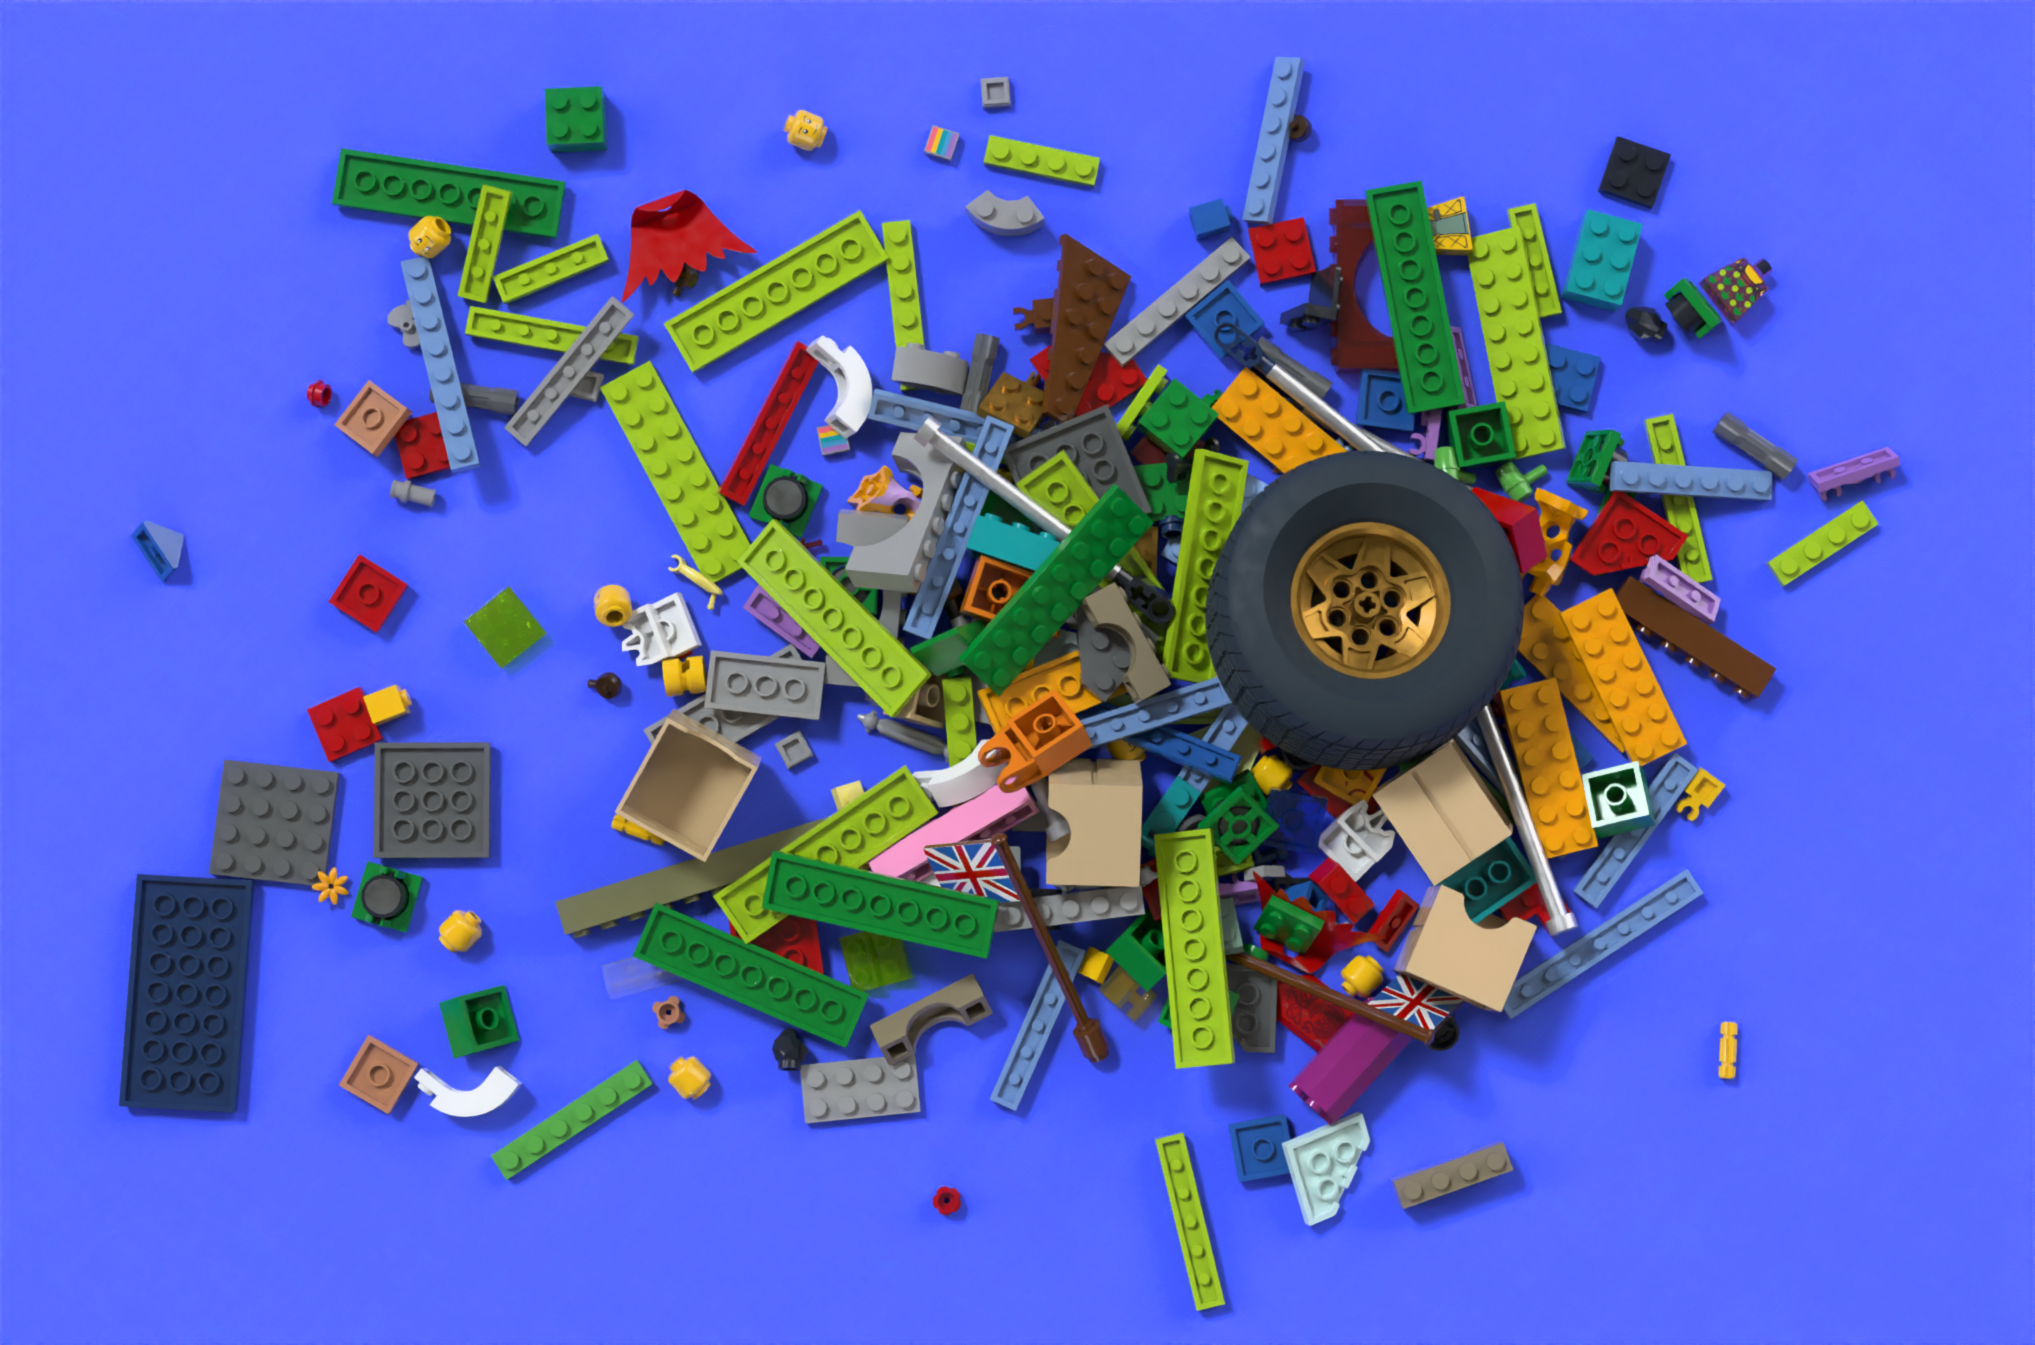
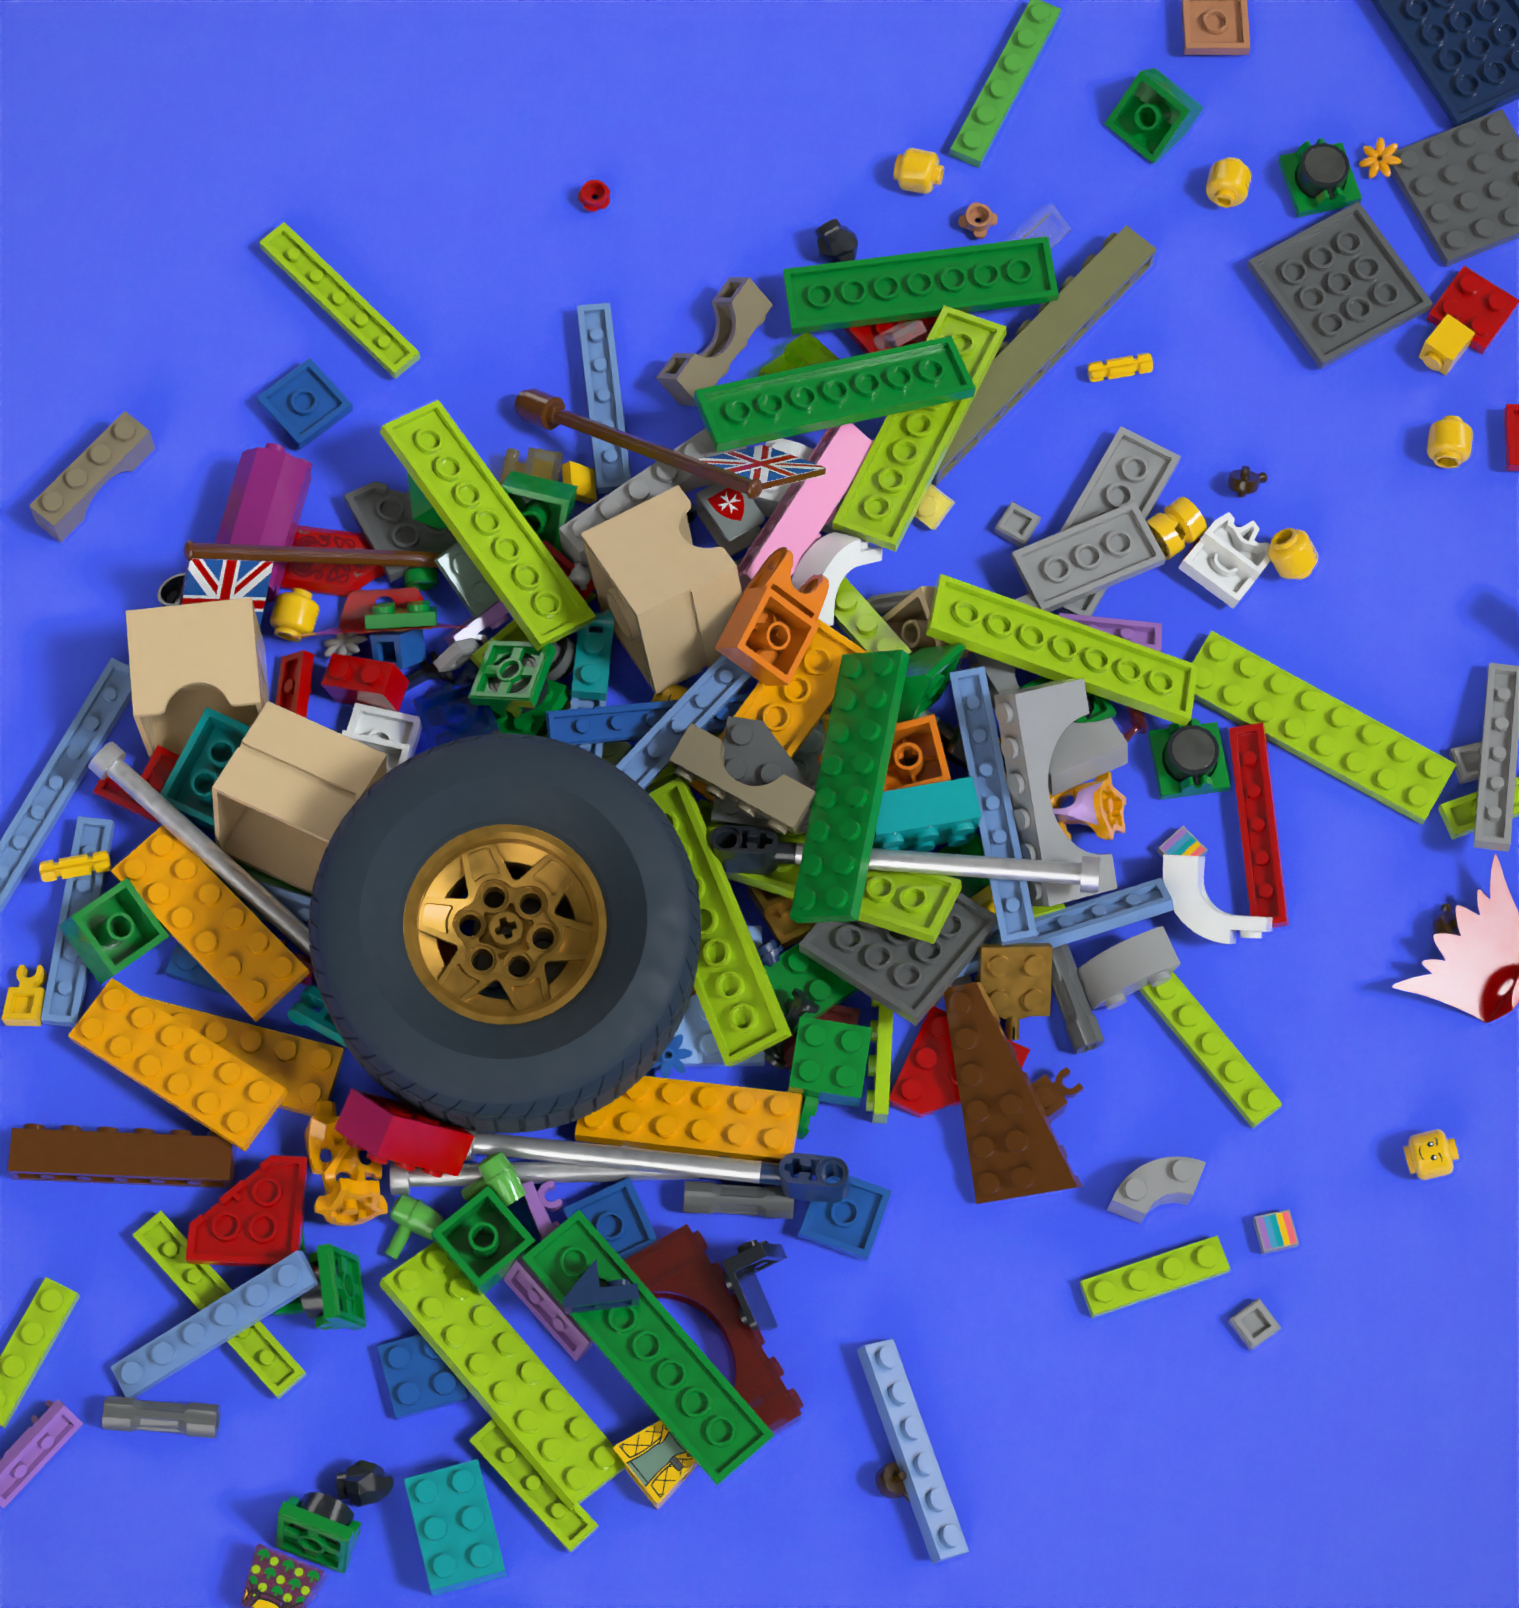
camera: 145 degrees right, 15 degrees down
white arch [414,1066,523,1117] -> none
clear neon green slope [464,586,547,669] -> none
tan piece [615,708,762,862] -> none
lime plate [664,210,889,374] -> none
light yellow piece [668,555,723,610] -> none
light grey plate [800,1054,921,1123] -> none
light grey plate [1103,237,1251,368] -> none
blue brick [1188,198,1233,241] -> none
red plate [1248,217,1316,286] -> none
light aqua plate [1282,1112,1370,1226] -> none
medium lavender plate [1639,554,1721,625] -> none
none -> yellow axle [39,851,111,882]
none -> dark blue slope [563,1259,640,1314]
none -> clear tile [873,320,927,350]
none -> yellow head [1426,415,1473,468]

